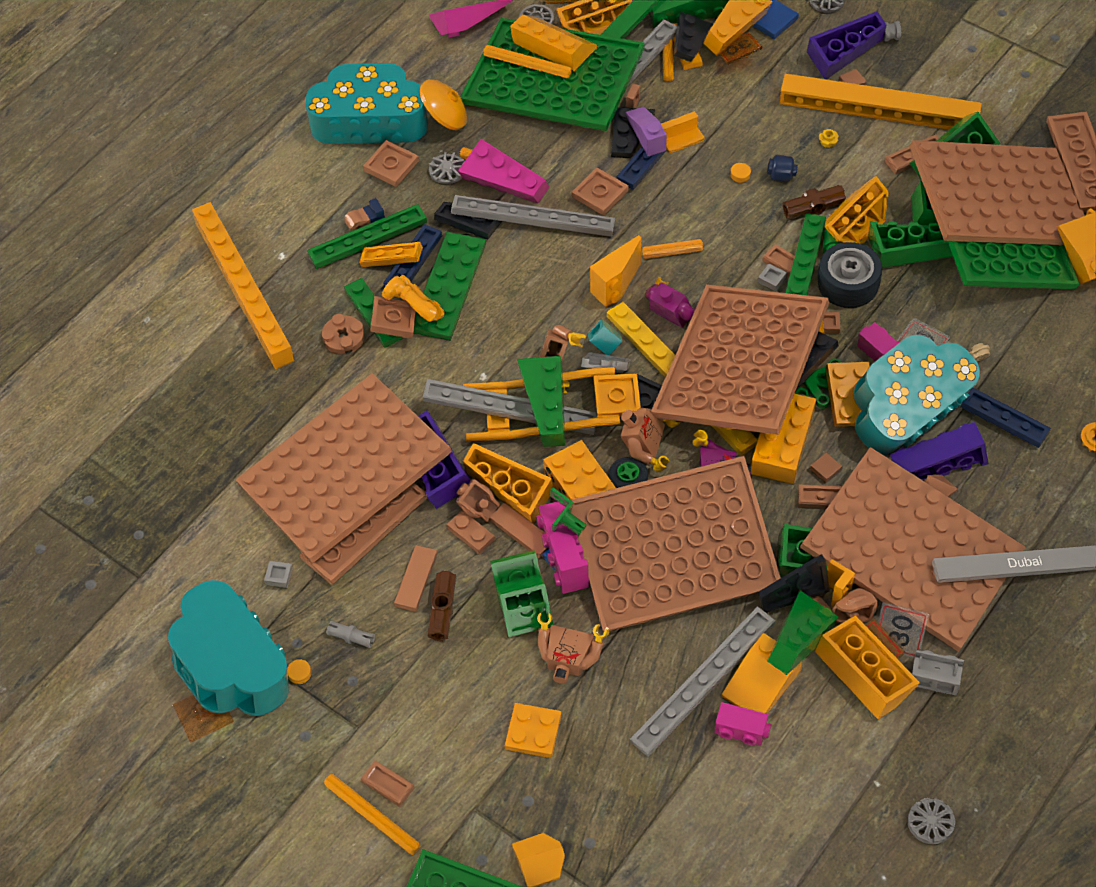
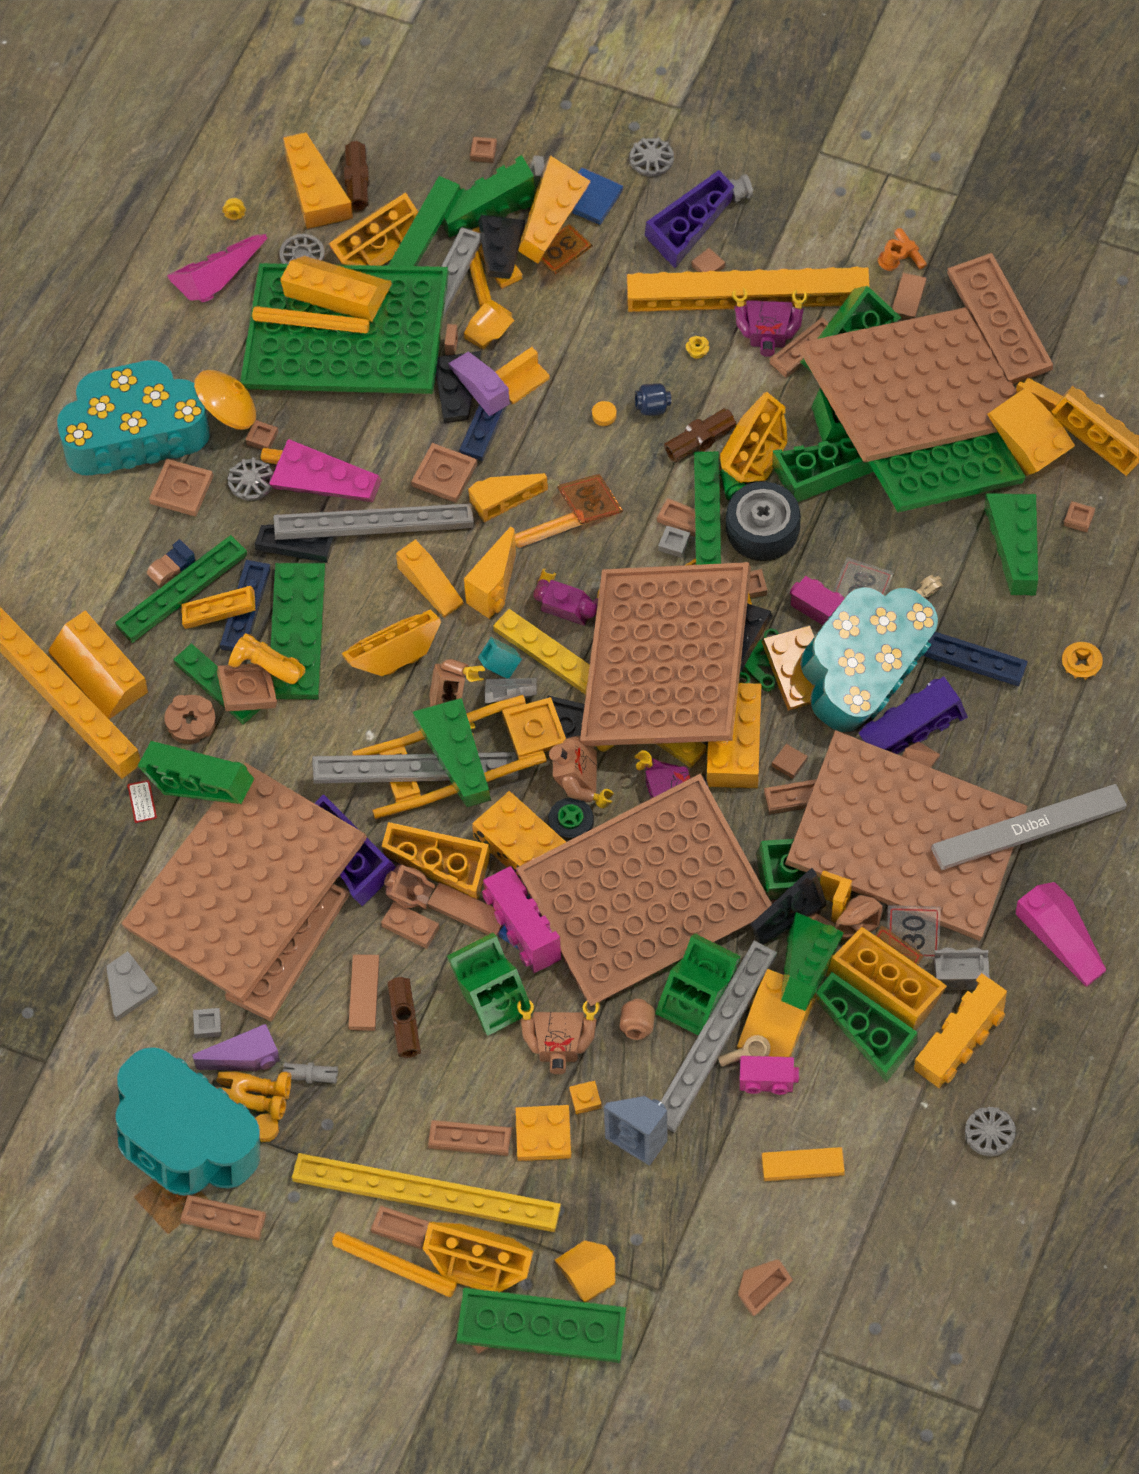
camera: 15 degrees left, 5 degrees up
green bracket [549,487,587,536] -> none
none -> light orange slope [48,610,148,720]
none -> light grey wing [106,951,159,1021]
none -> white sticker [127,780,157,823]
none -> green wedge [138,741,254,804]
none -> nougat tile [180,1195,266,1240]
none -> medium lavender slope [192,1024,280,1071]
none -> light orange piece [216,1071,291,1120]
none -> nougat tile [245,420,278,450]
none -> yellow plate [292,1153,561,1232]
none -> light orange wedge [341,609,441,676]
none -> light orange slope [396,539,464,618]
none -> light orange wedge [423,1222,534,1292]
none -> nougat tile [428,1120,511,1156]
none -> light orange slope [464,300,515,350]
none -> light orange slope [468,473,548,523]
none -> clear orange piece [557,474,623,524]
none -> light orange plate [569,1080,602,1114]
none -> sand blue slope [604,1096,667,1166]
none -> nougat head [620,999,655,1040]
none -> green bracket [655,933,741,1036]
none -> tan plate [718,1035,771,1067]
none -> magenta torso [732,288,808,357]
none -> light orange tile [762,1147,845,1181]
none -> green wedge [816,972,918,1083]
none -> orange piece [878,228,927,271]
none -> nougat tile [892,273,926,320]
none -> light orange wedge [914,973,1007,1088]
none -> green wedge [984,493,1038,596]
none -> dark pink wedge [1016,882,1106,987]

